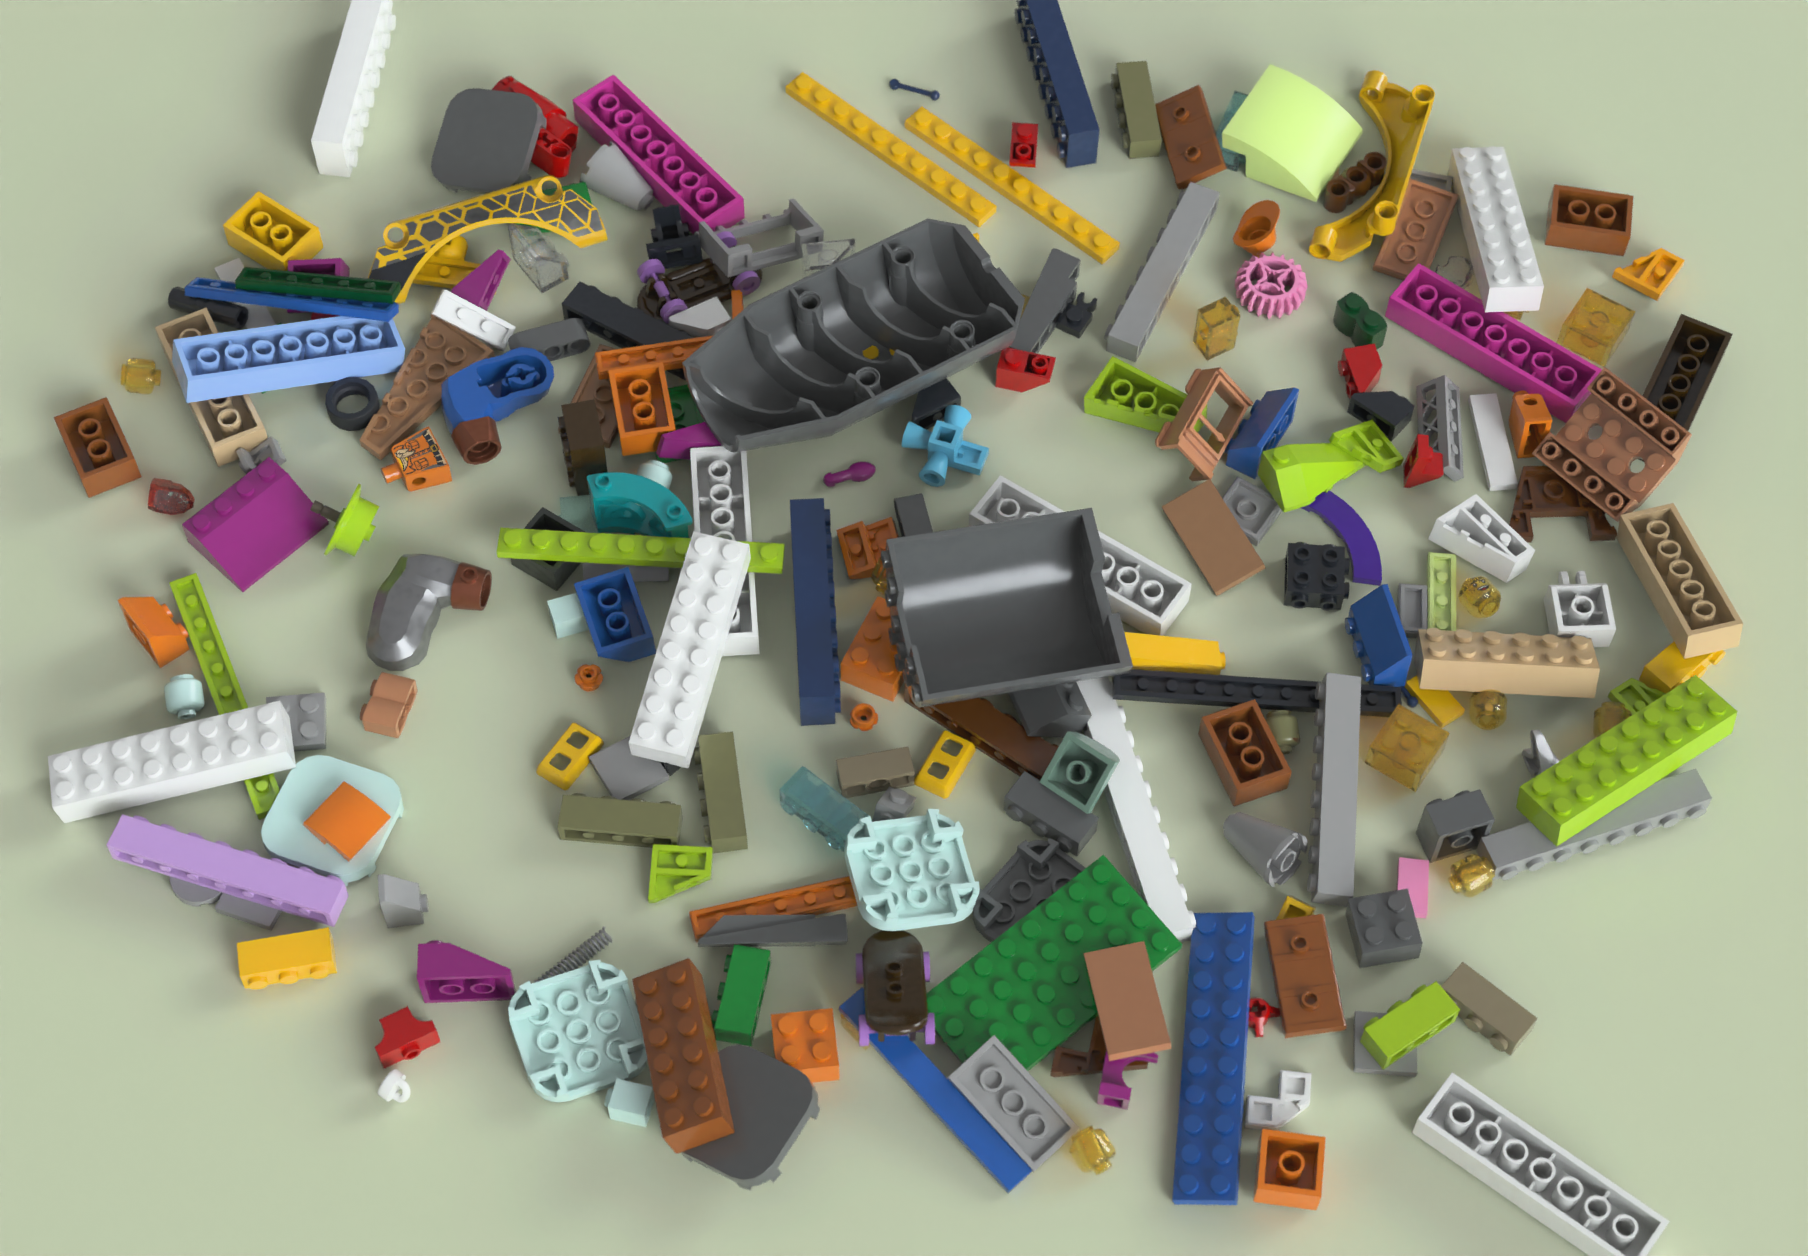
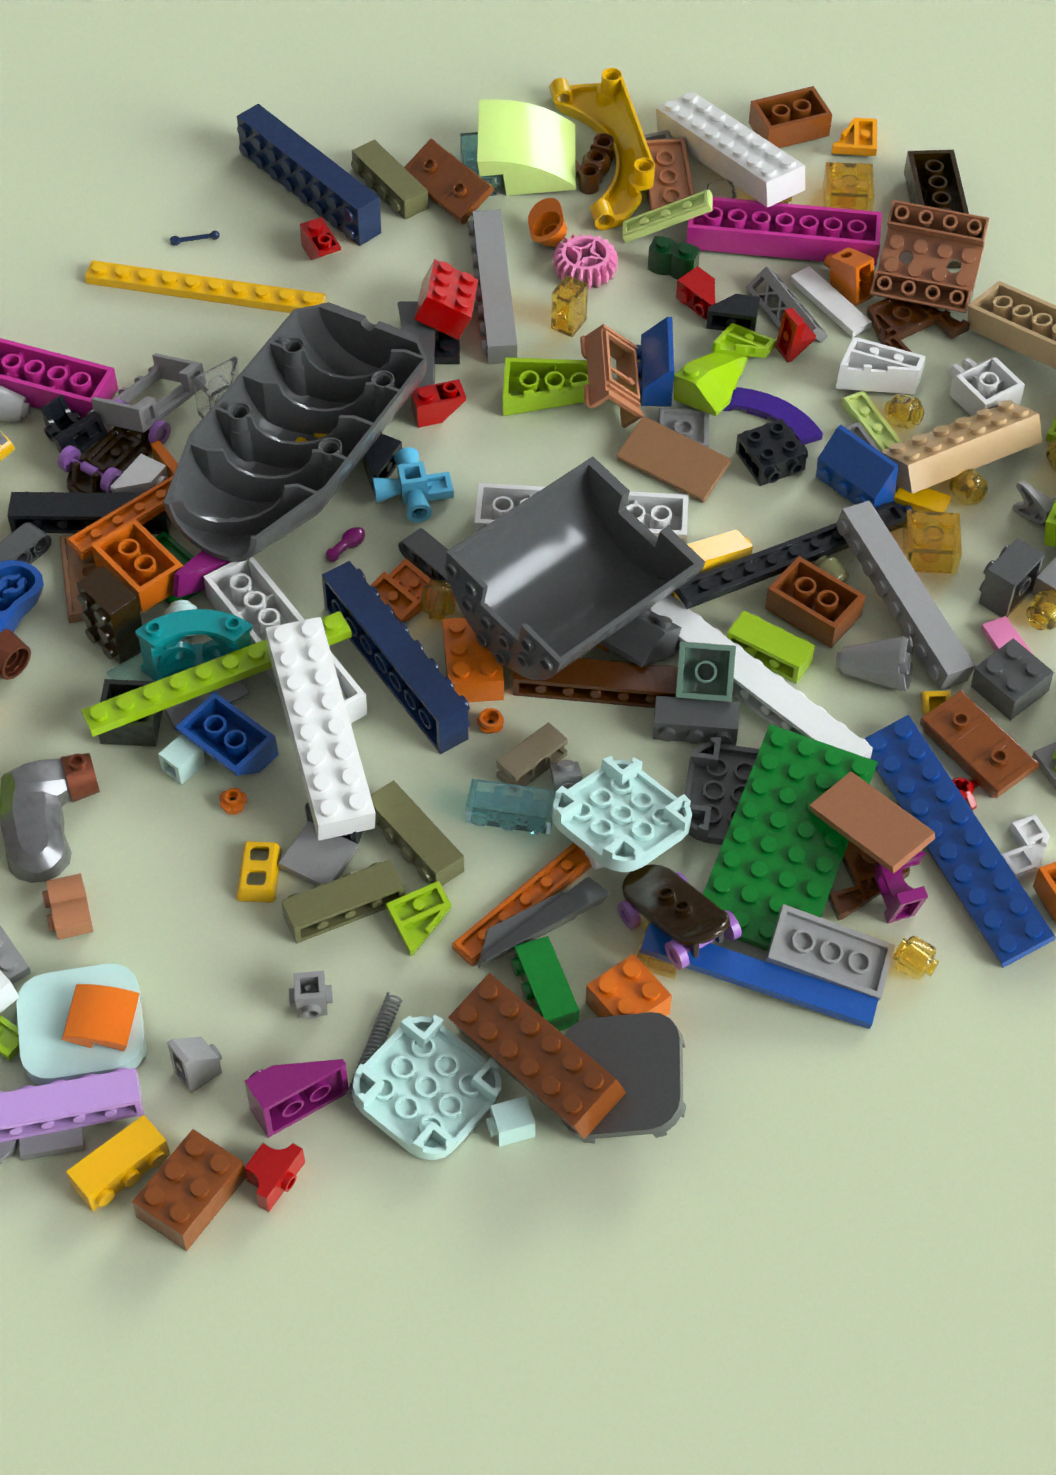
camera: 30 degrees left, 5 degrees down
white tile [378,1069,410,1103] -> none
yellow plate [905,106,1120,265] -> none
yellow piece [914,730,976,799] -> none
none -> dark orange brick [132,1129,246,1251]
none -> light grey brick [289,971,333,1019]
none -> red brick [414,259,478,340]
none -> yellowish green tile [622,189,713,243]
none -> lime brick [727,611,815,684]

